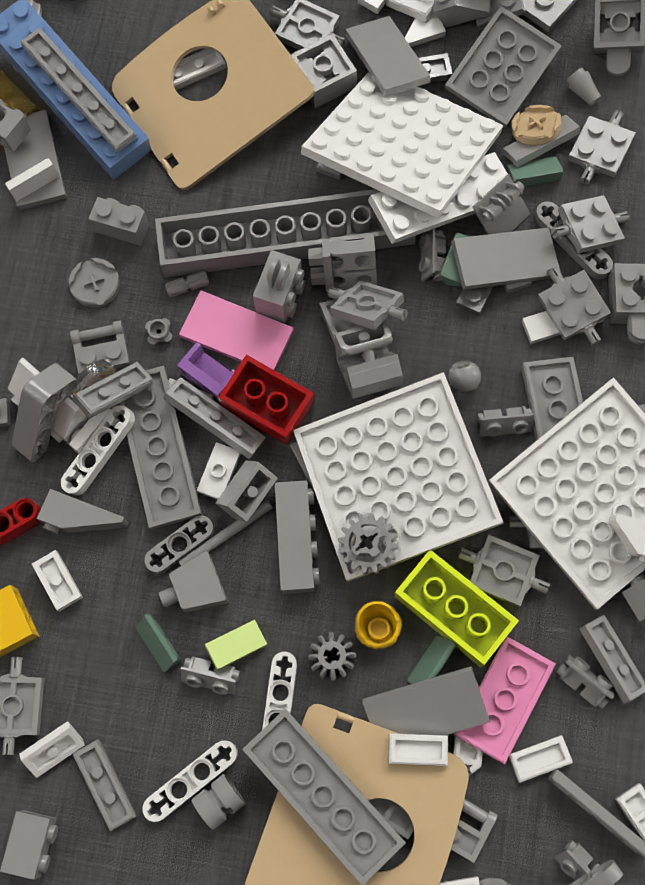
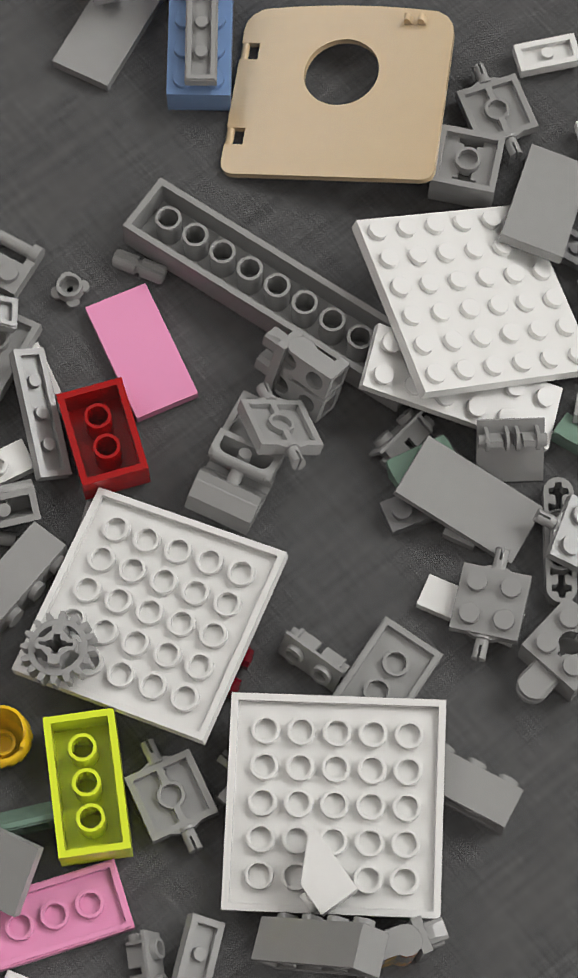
camera: 35 degrees right, 5 degrees down
white tile [5,158,59,202] -> none
light grey tile [69,258,120,308] -> none
light grey brick [88,197,150,246] -> none
white tile [174,49,227,90] -> none
medium lavender panel [177,342,235,402] -> none
light grey brick [253,250,305,324] -> none
light grey piece [448,361,481,392] -> none

